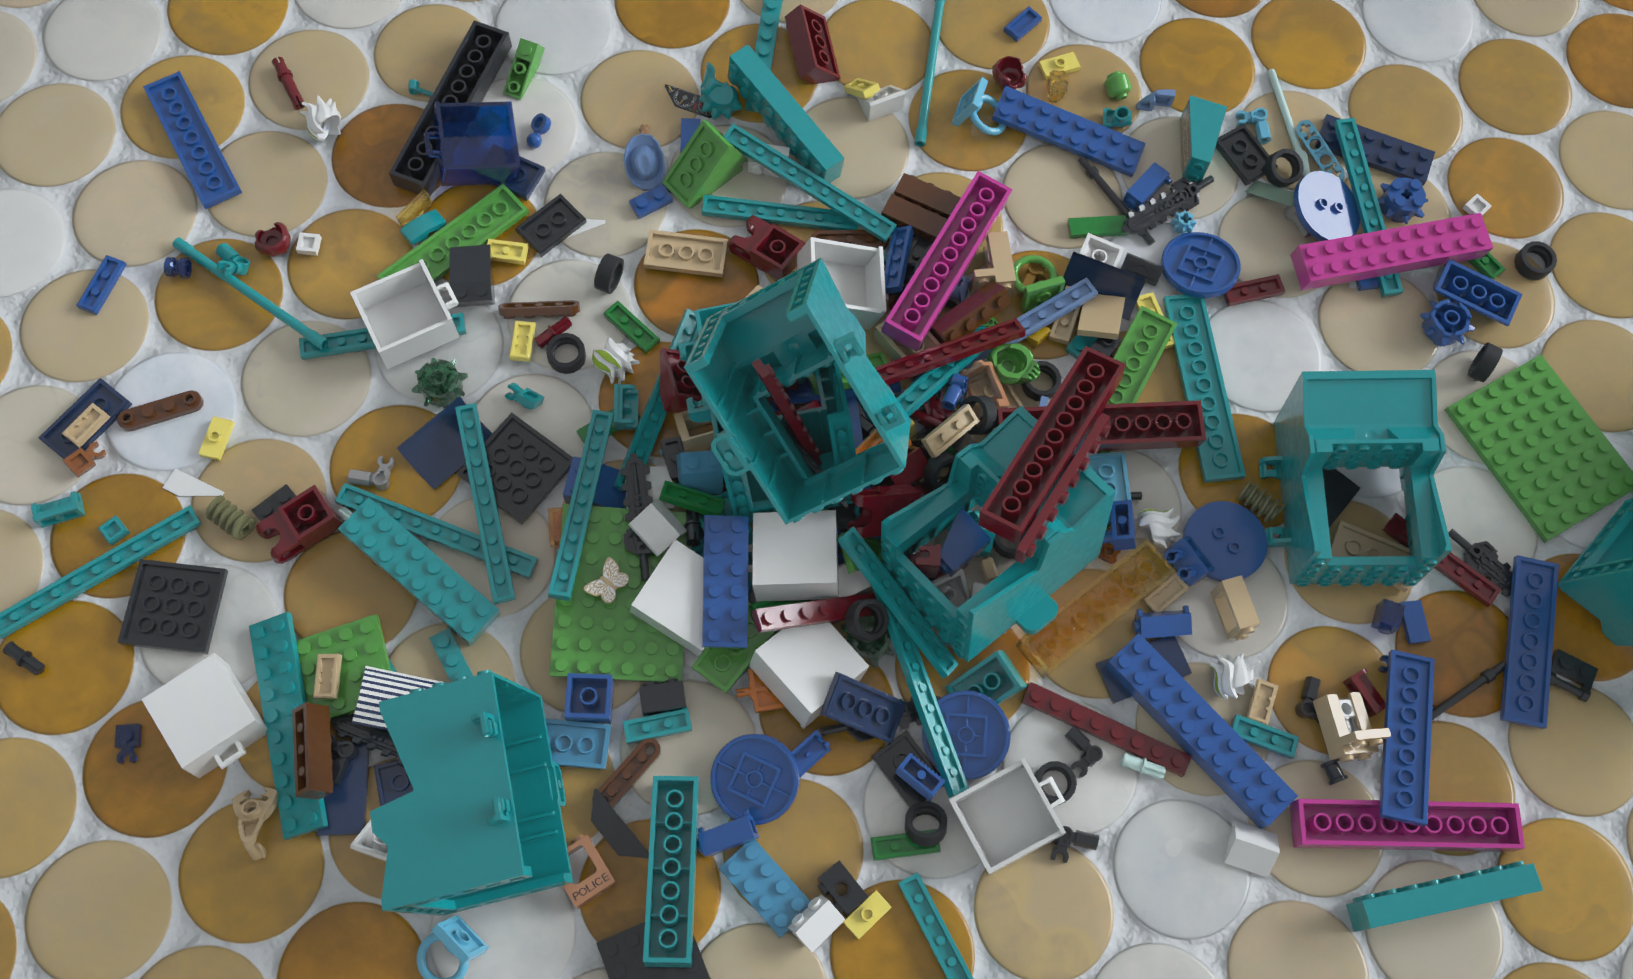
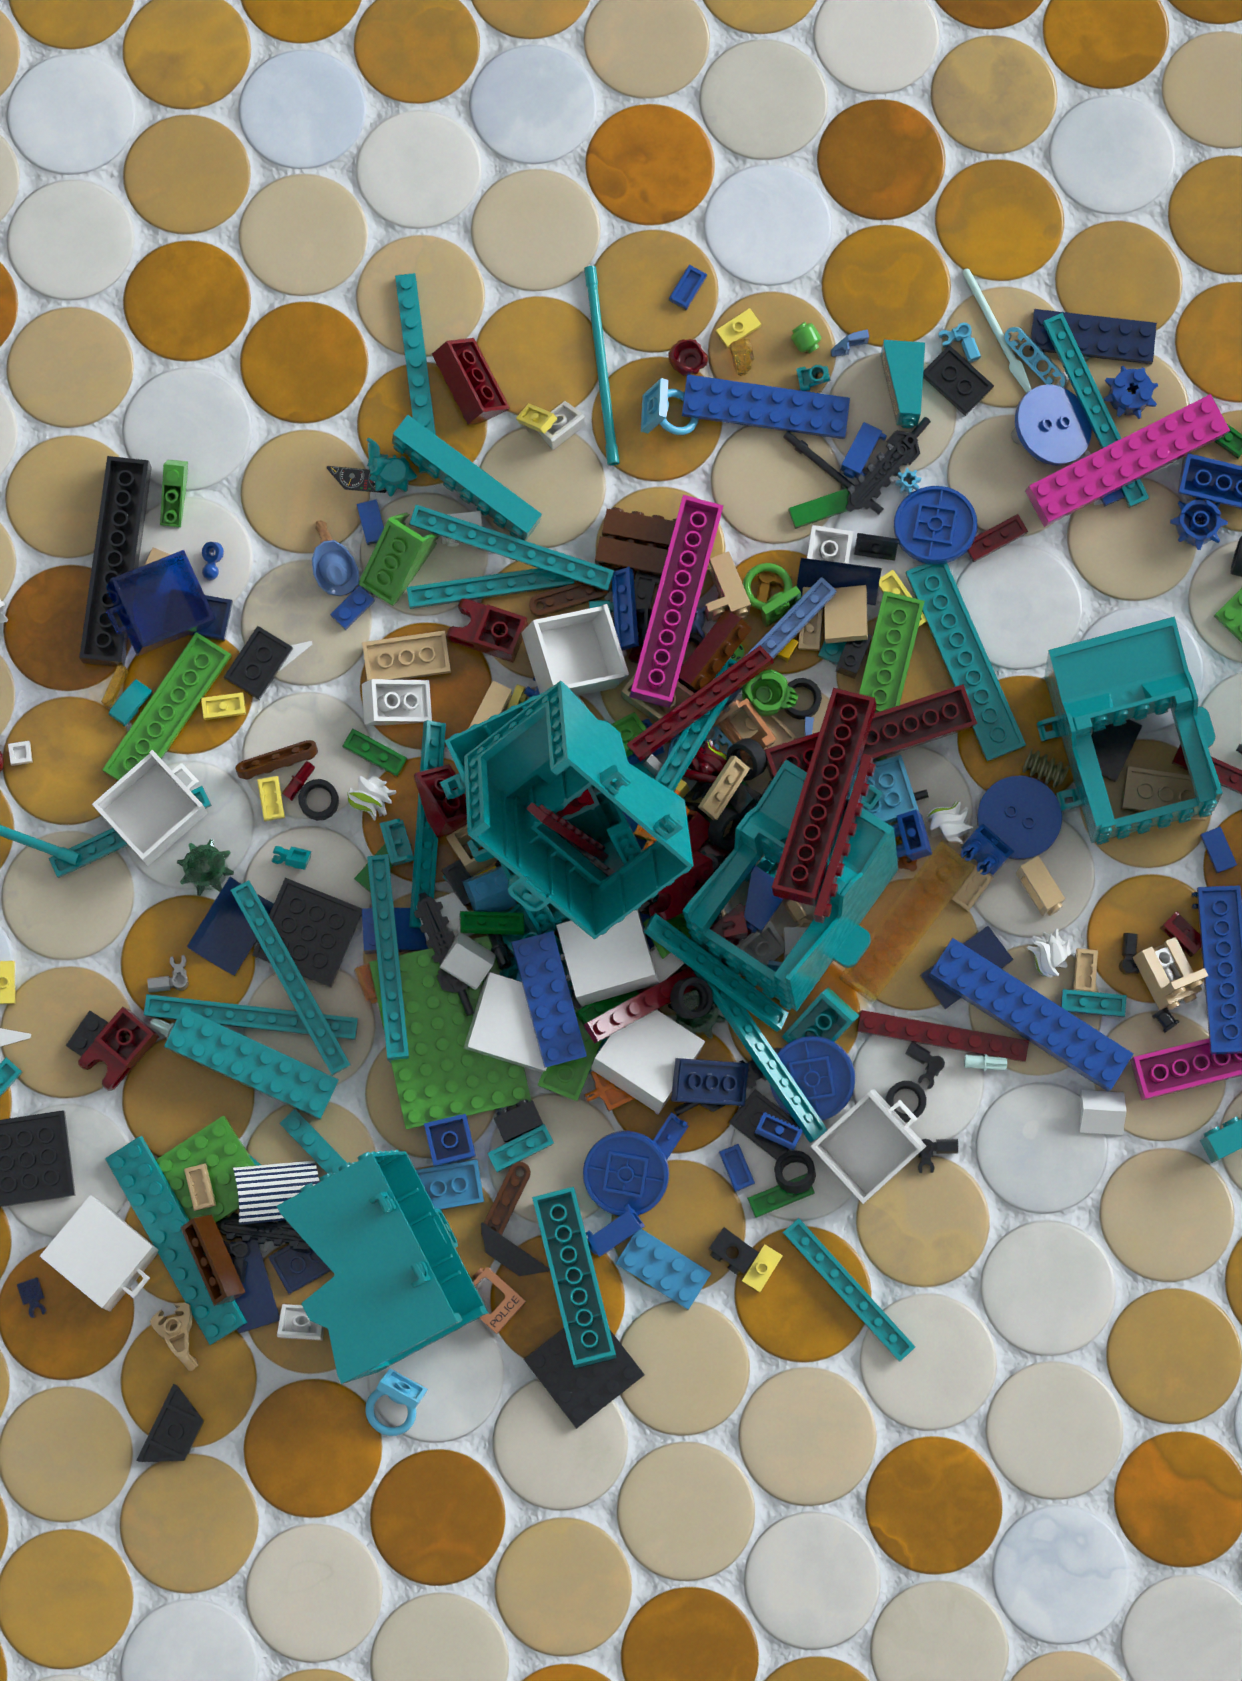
camera: 10 degrees left, 10 degrees up
olive piece [206,495,256,540] -> none
teal hand [408,79,433,97] -> none
black slope [449,244,495,307] -> none
animal [584,557,629,604] -> none
black tyre [594,253,624,294] -> none
white brick [788,895,845,953] -> none
blue bar [942,374,968,411] -> none
blue brick [1132,605,1192,638] -> none
sand green sticker [1245,180,1294,207] -> none
black tyre [1264,149,1304,187] -> none
clear blue brick [1371,599,1405,635] -> none
white plate [1462,194,1492,216] -> none
none -> black wing [136,1384,204,1462]
none -> white slope [362,679,432,725]
none -> blue tile [719,1144,755,1192]

